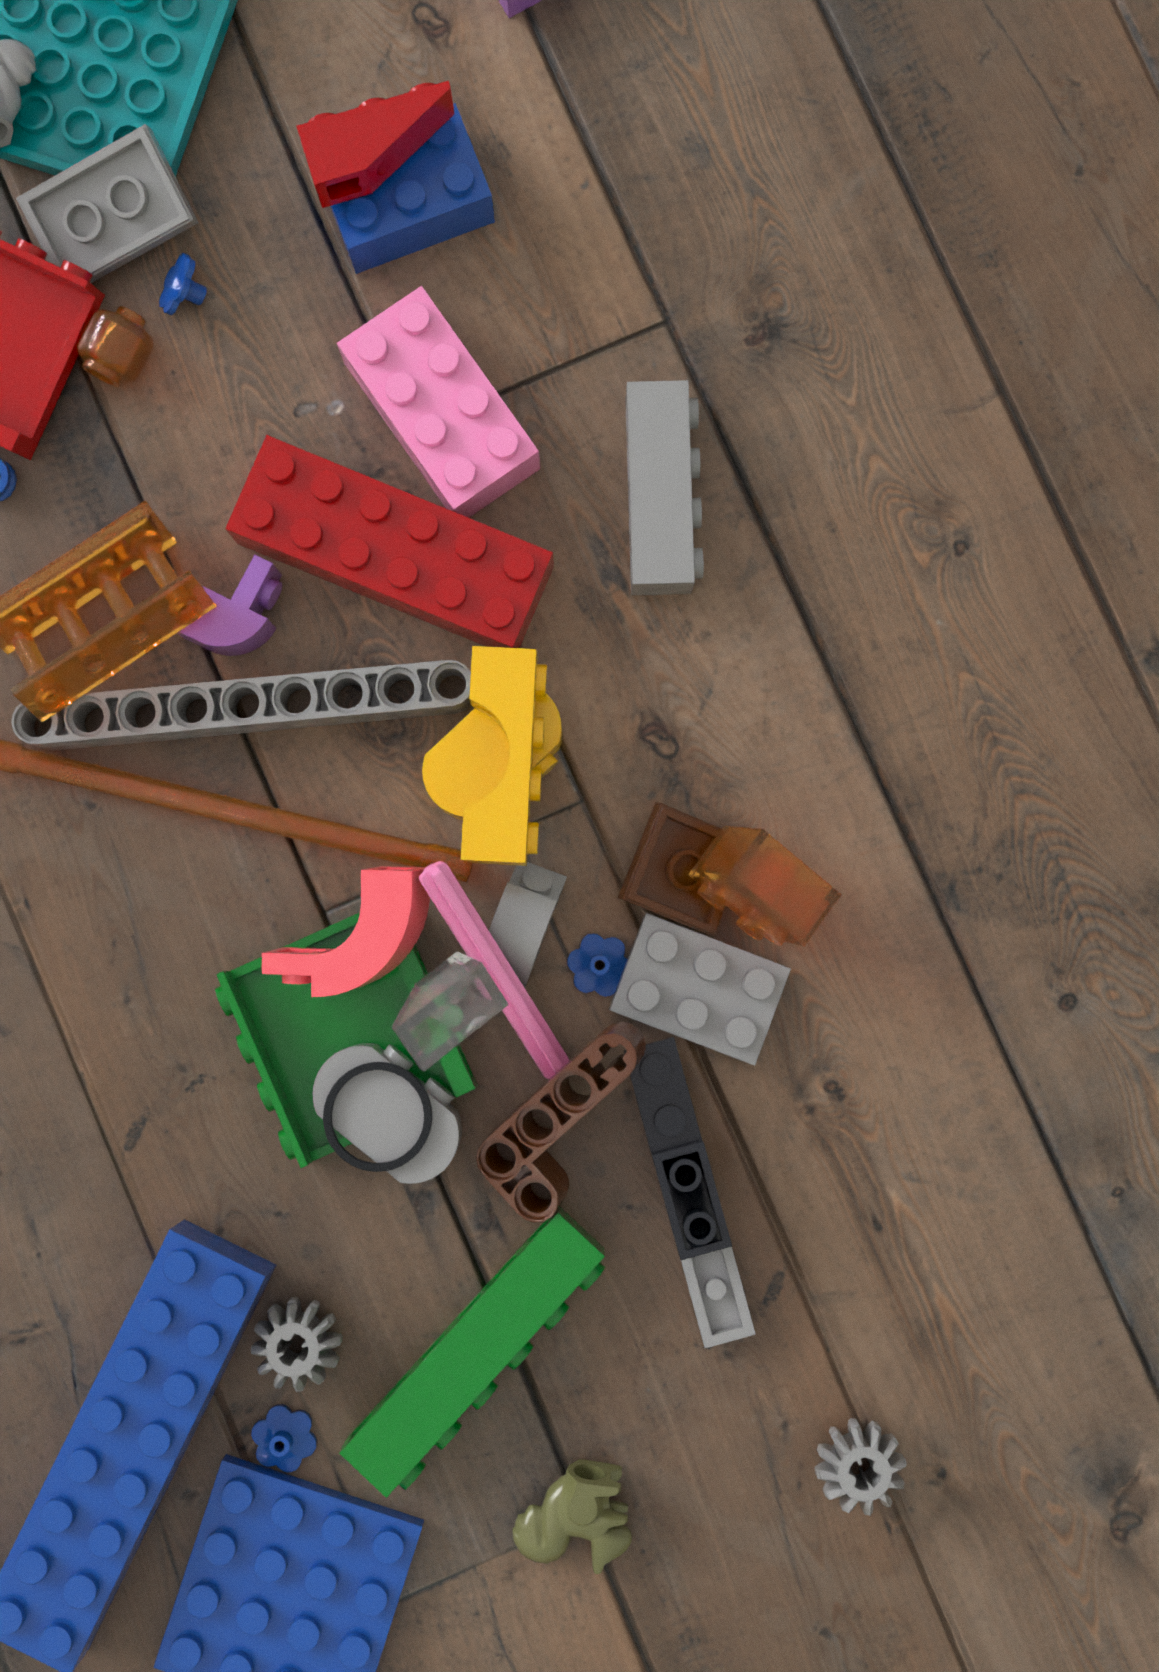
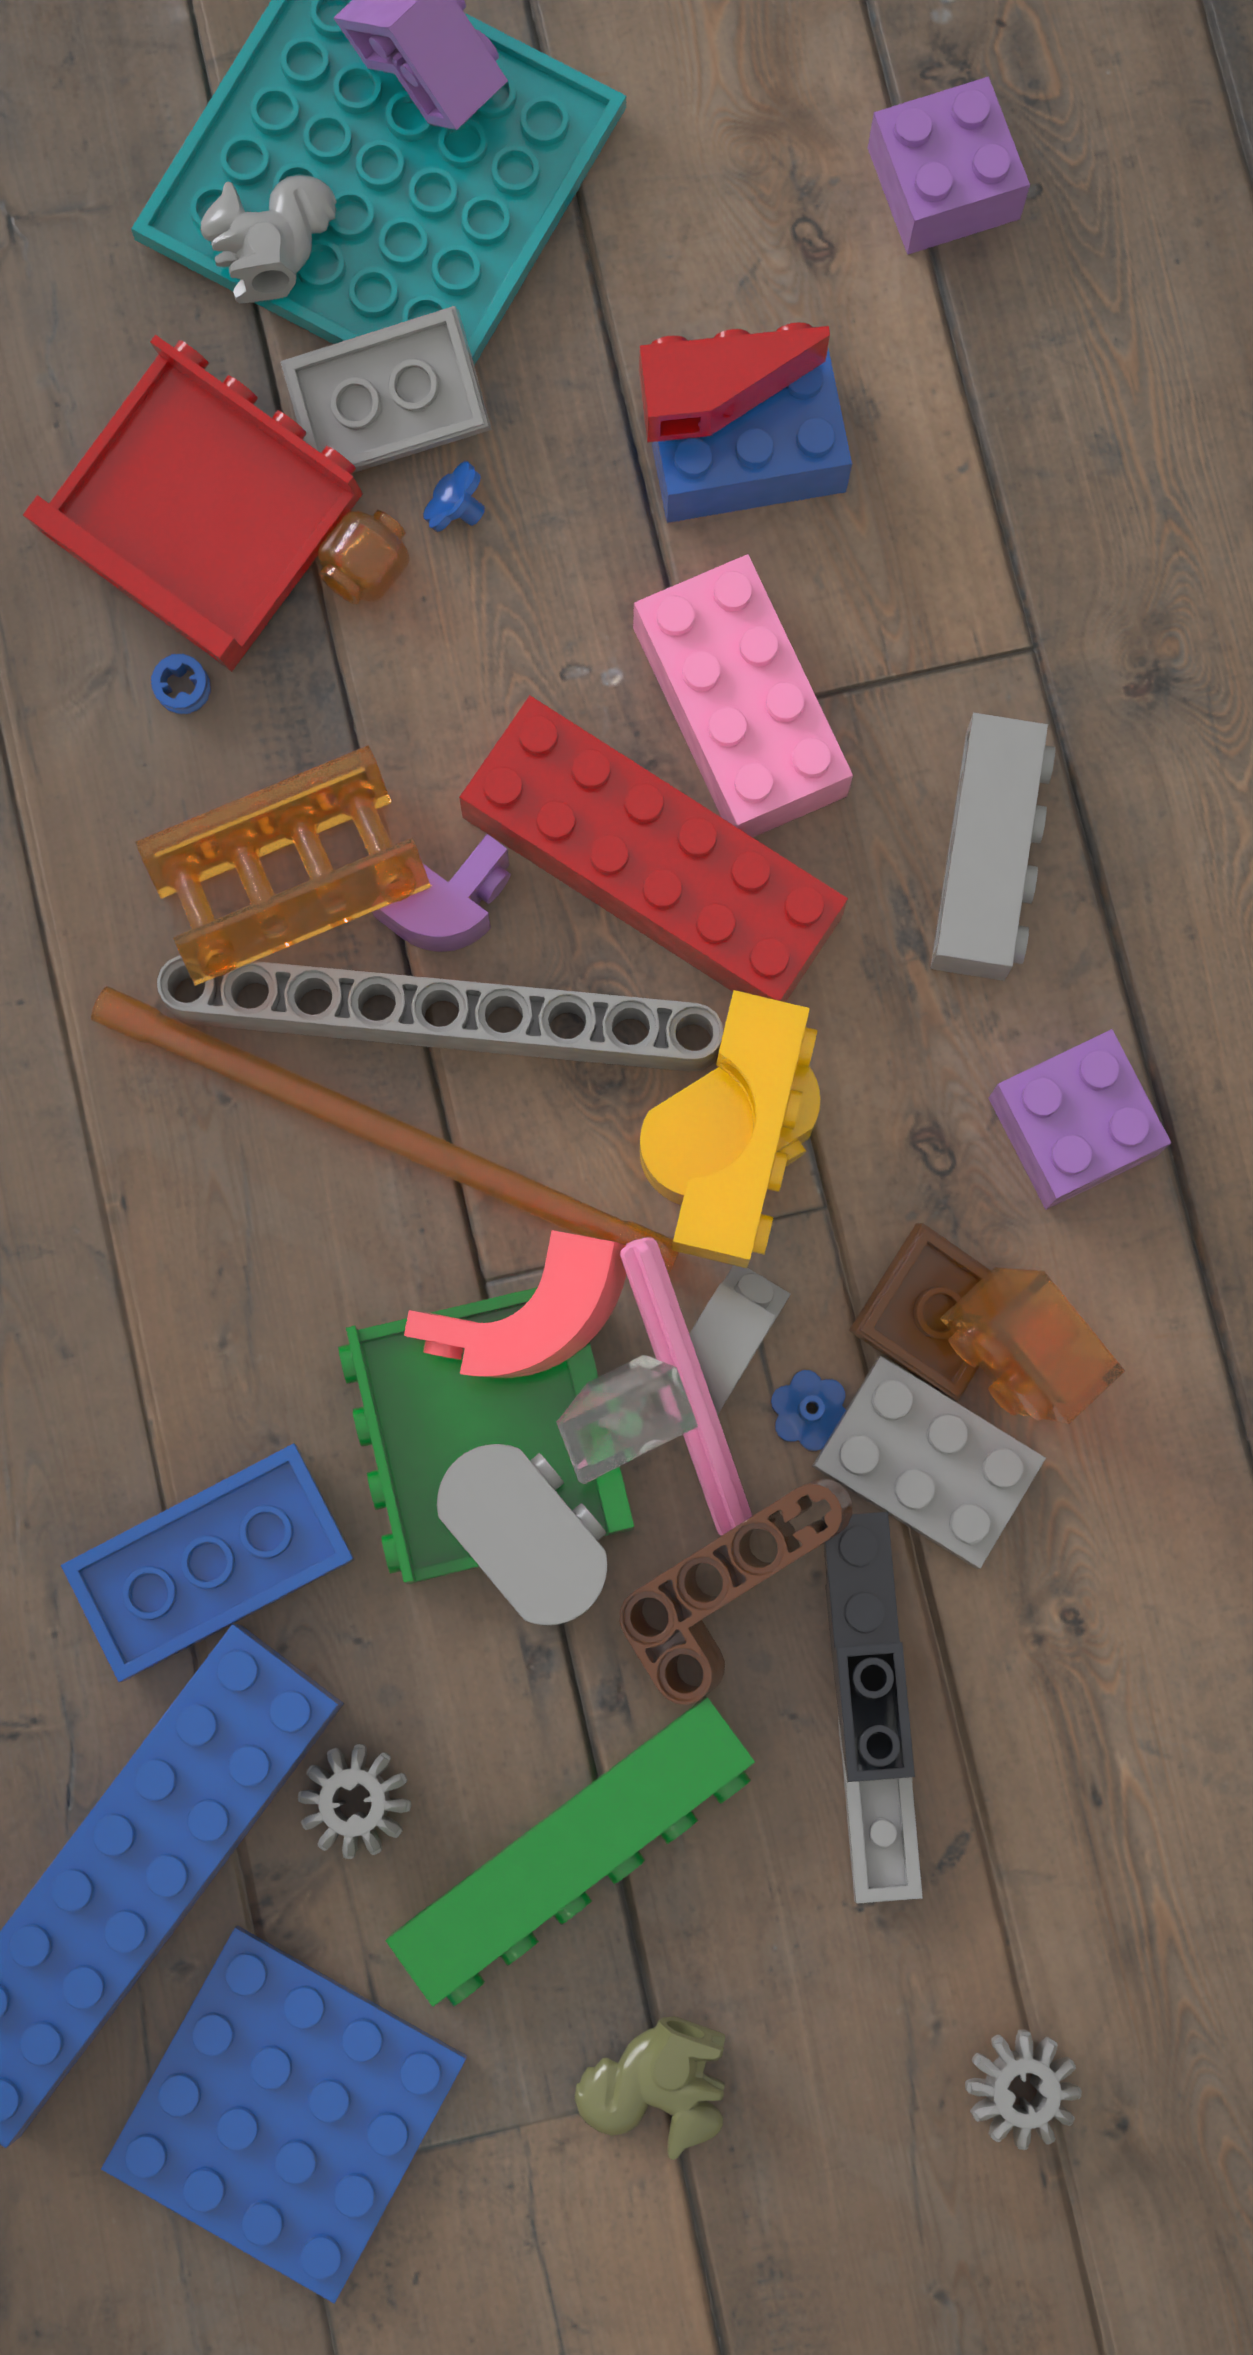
camera: 10 degrees right, 5 degrees down
blue plant [251,1404,317,1472] -> none
black piece [323,1062,432,1172] -> none
none -> blue plate [61,1443,355,1682]
none -> medium lavender brick [988,1029,1171,1210]

